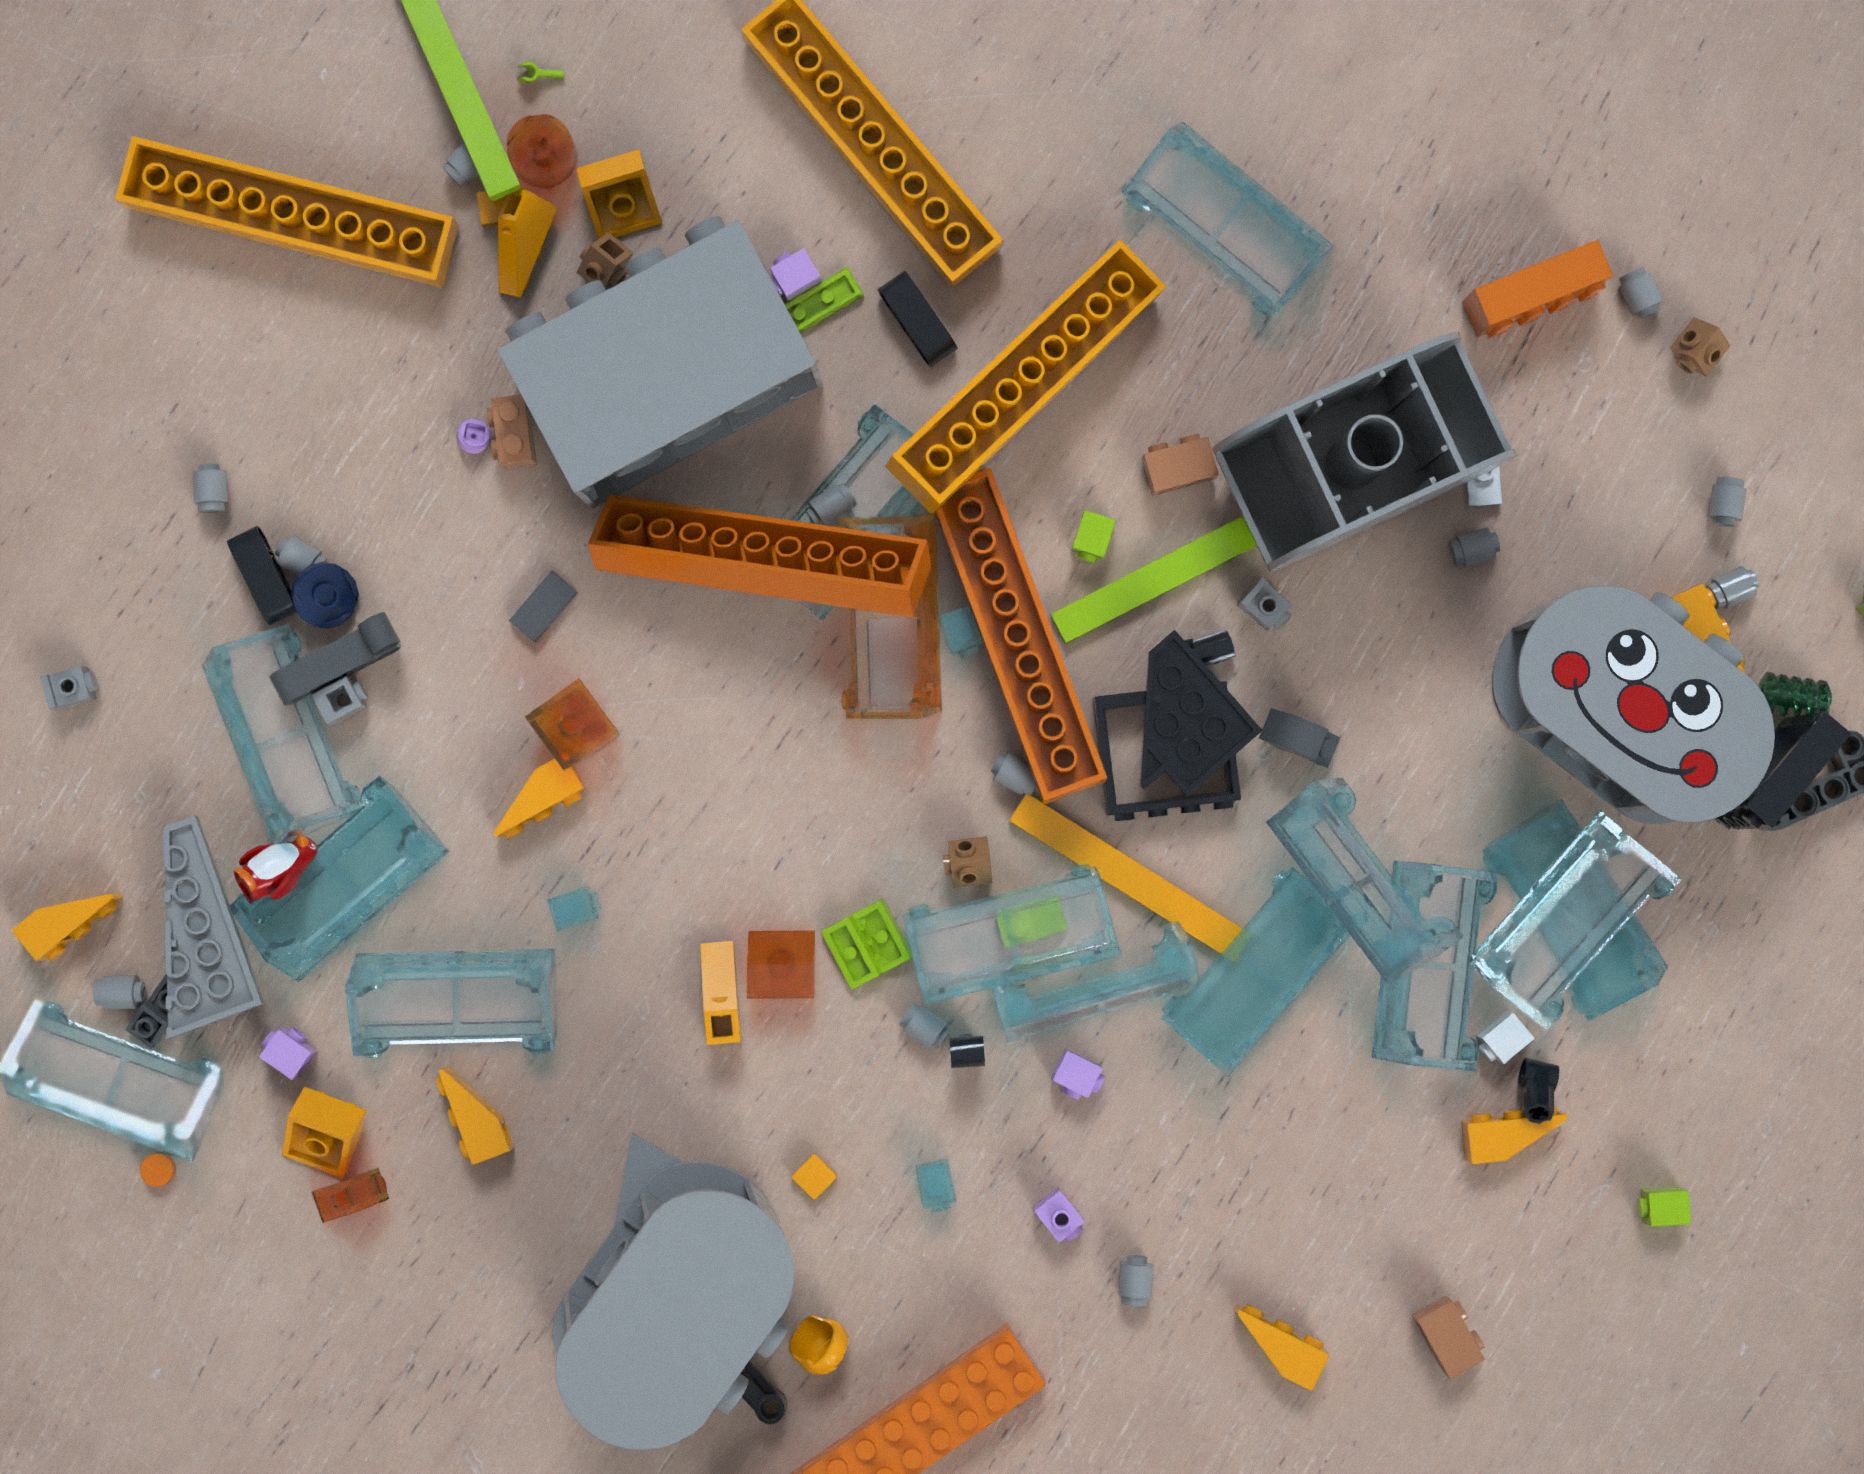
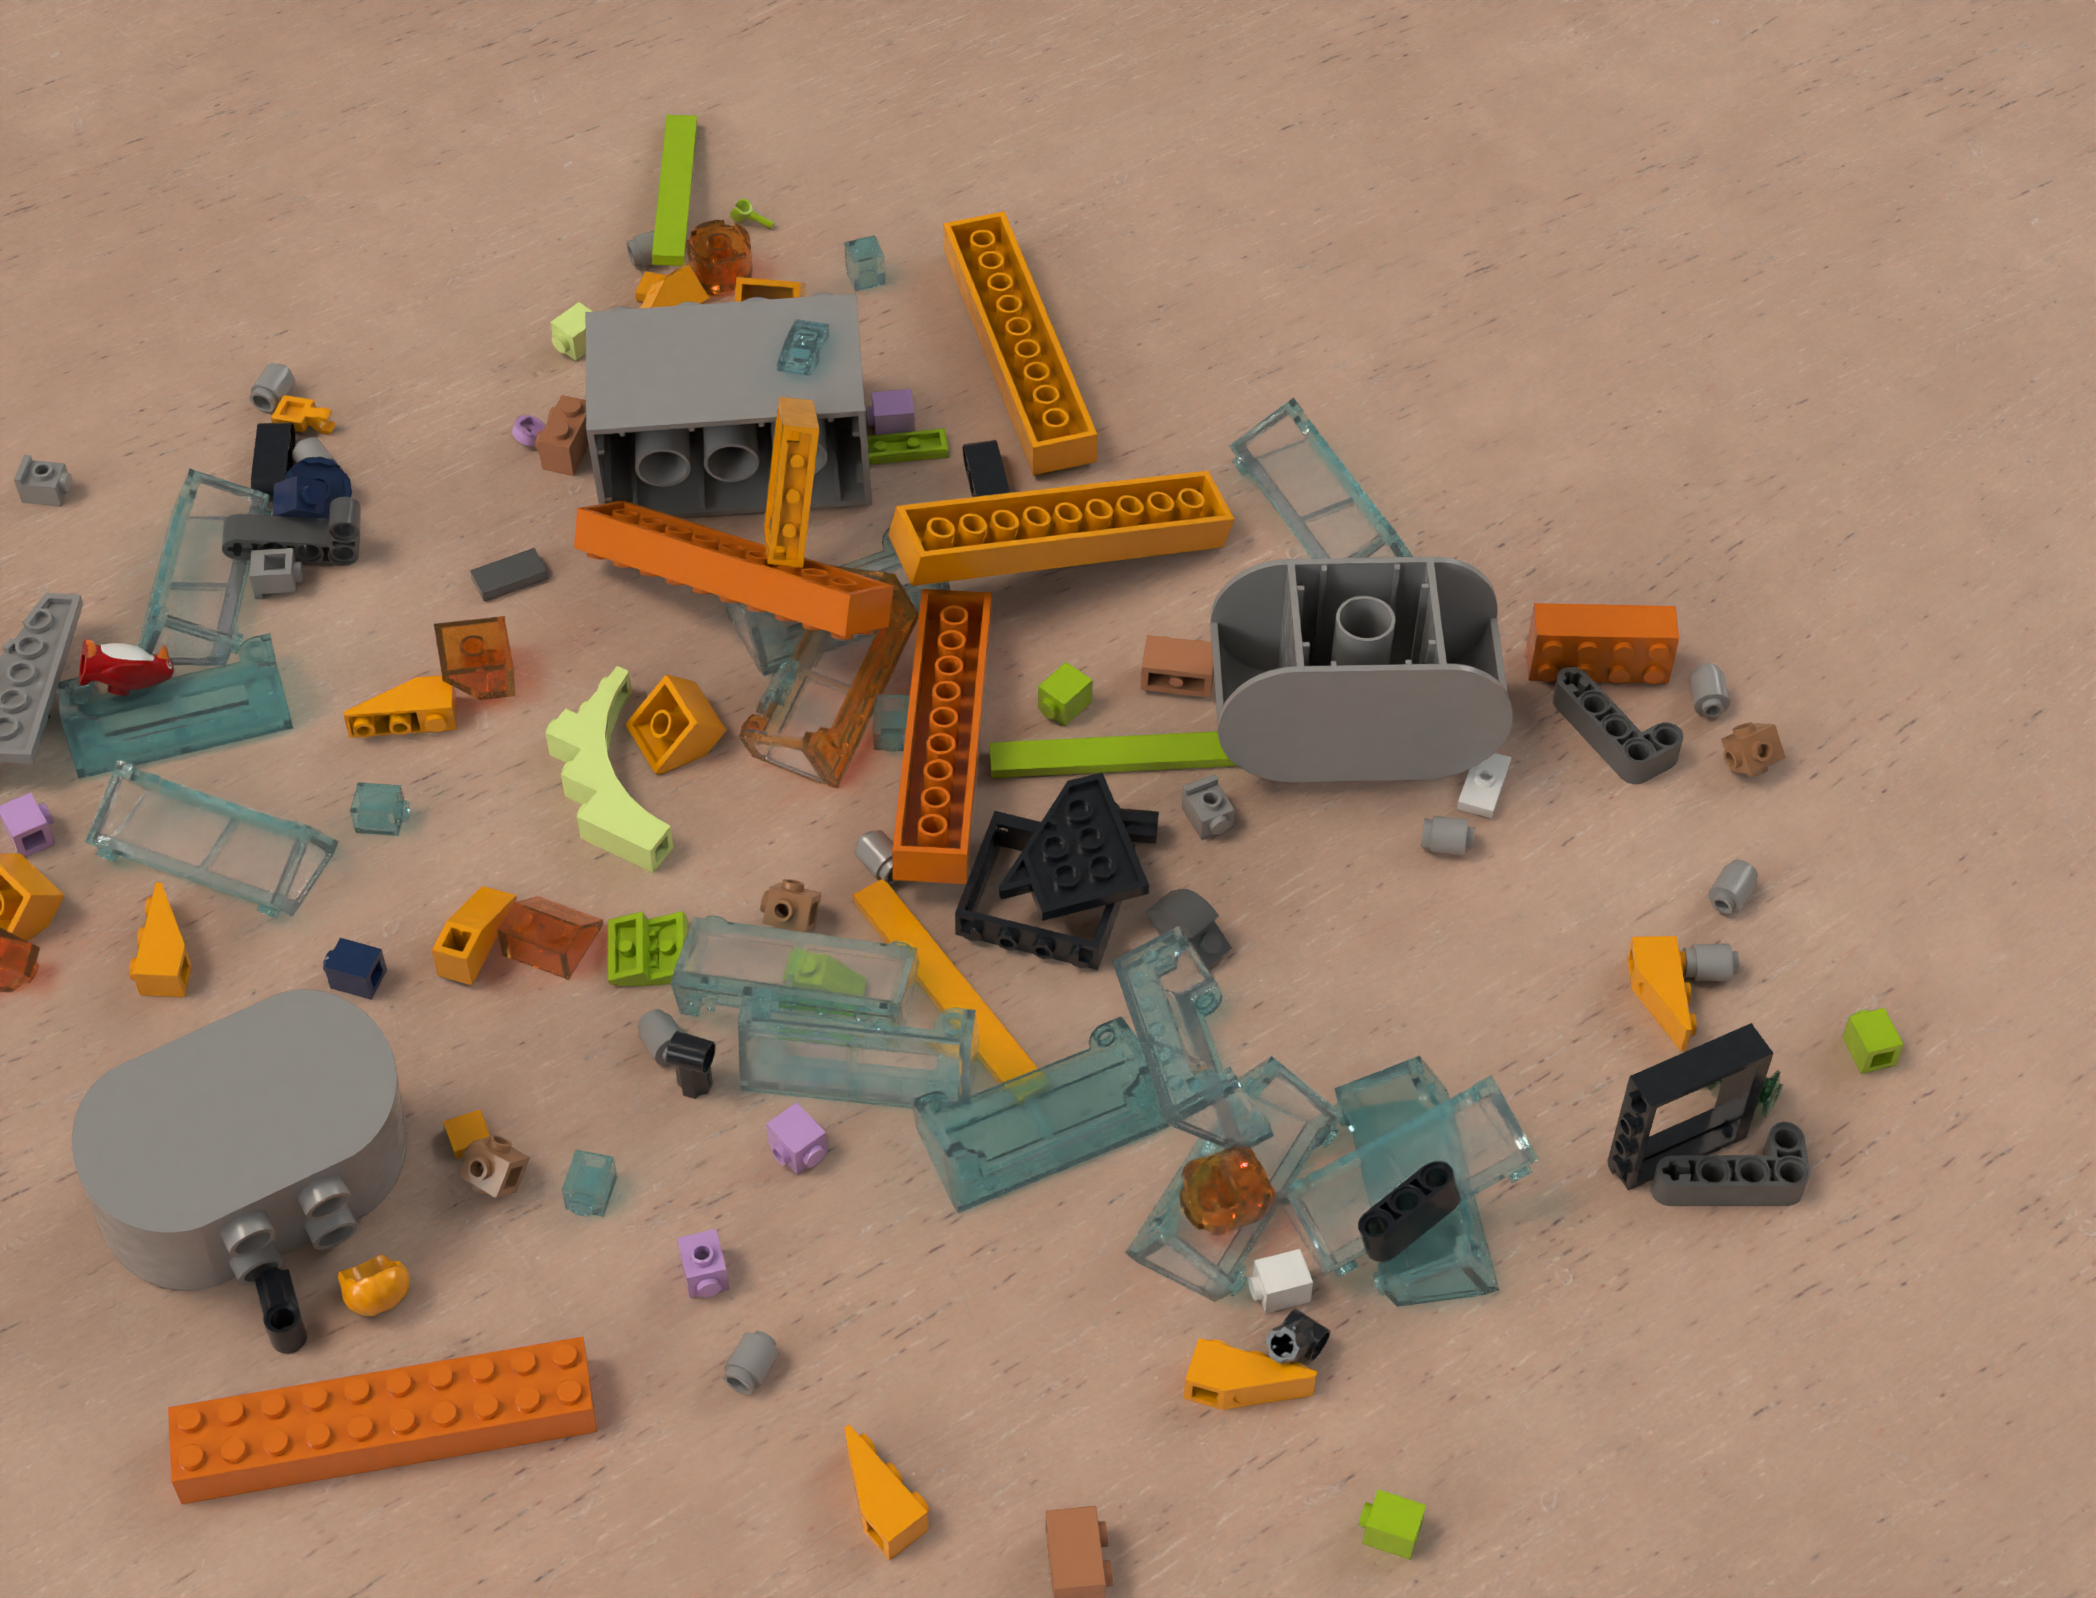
camera: 25 degrees right, 35 degrees down
light orange brick [115,136,459,288] -> none
light grey brick [1492,585,1775,824] -> none
none -> light orange plate [271,395,336,435]
none -> dark blue brick [272,476,326,518]
none -> dark blue brick [323,938,387,1000]
none -> medium nougat brick [459,1135,530,1198]
none -> yellowish green arch [545,666,674,873]
none -> yellowish green brick [550,302,593,361]
none -> light orange slope [625,674,727,775]
none -> clear light blue slope [756,659,800,717]
none -> light orange window [763,396,819,568]
none -> clear light blue slope [777,319,829,376]
none -> clear light blue brick [844,235,886,291]
none -> clear orange brick [1179,1147,1275,1236]
none -> black beam [1358,1161,1461,1262]
none -> dark grey beam [1553,667,1684,784]

